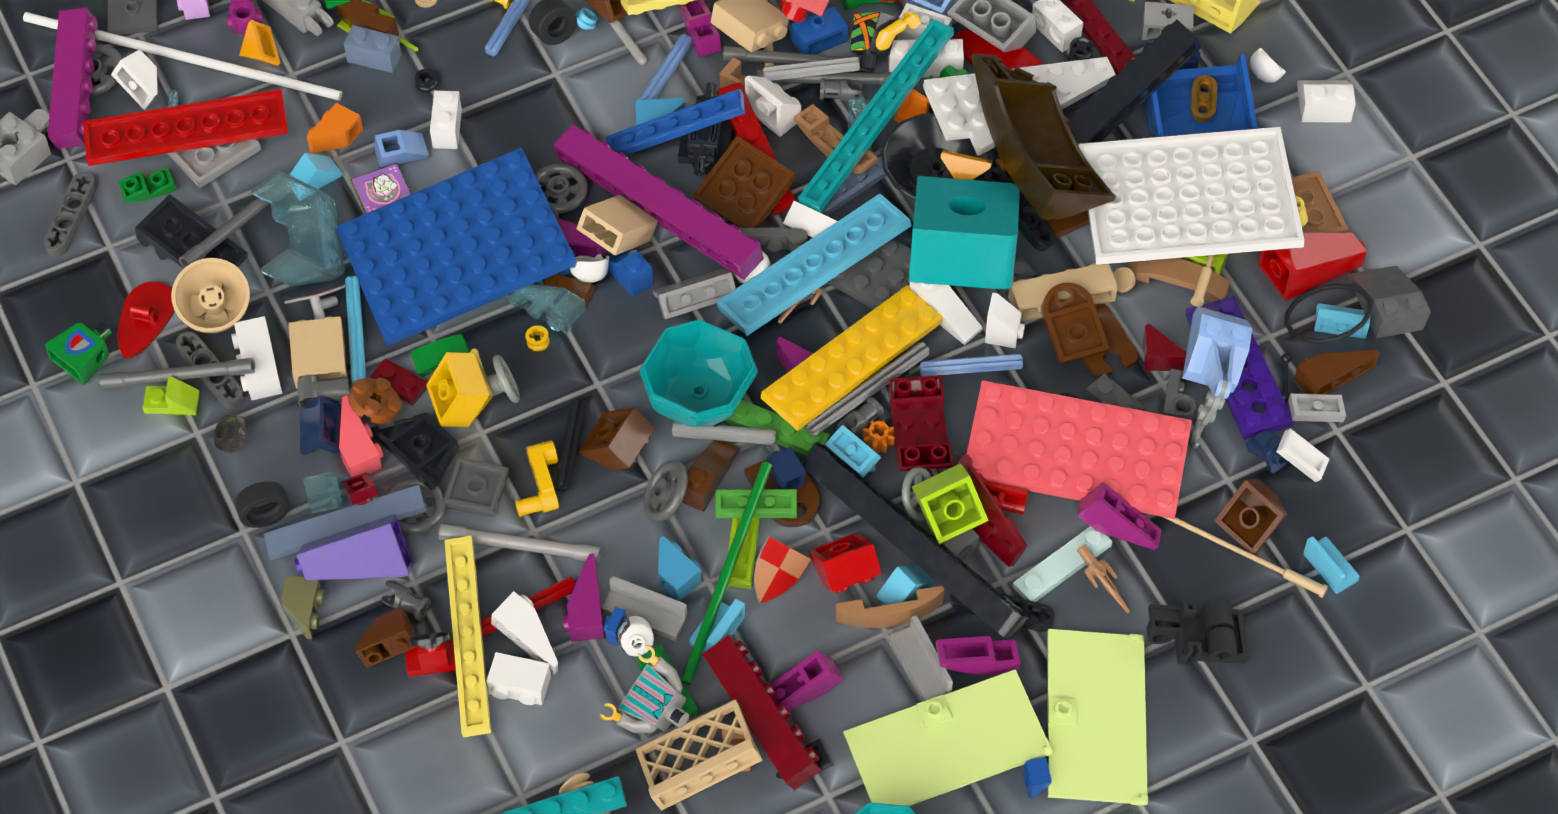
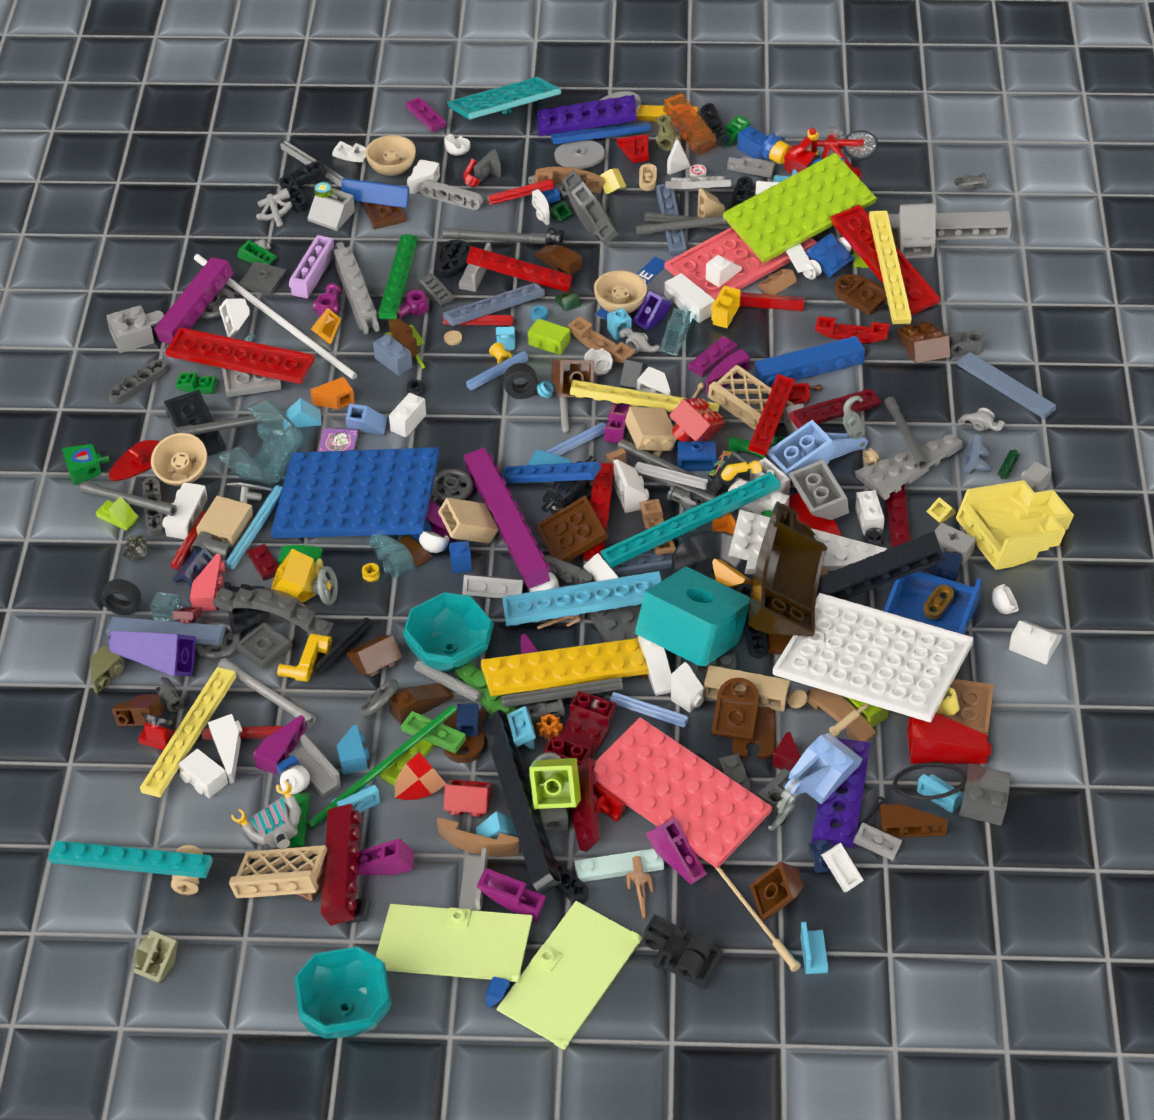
camera: 30 degrees right, 10 degrees down
dark orange plate [348,377,403,424] -> none
none -> red axle [170,510,206,570]
none -> dark grey piece [213,588,334,636]

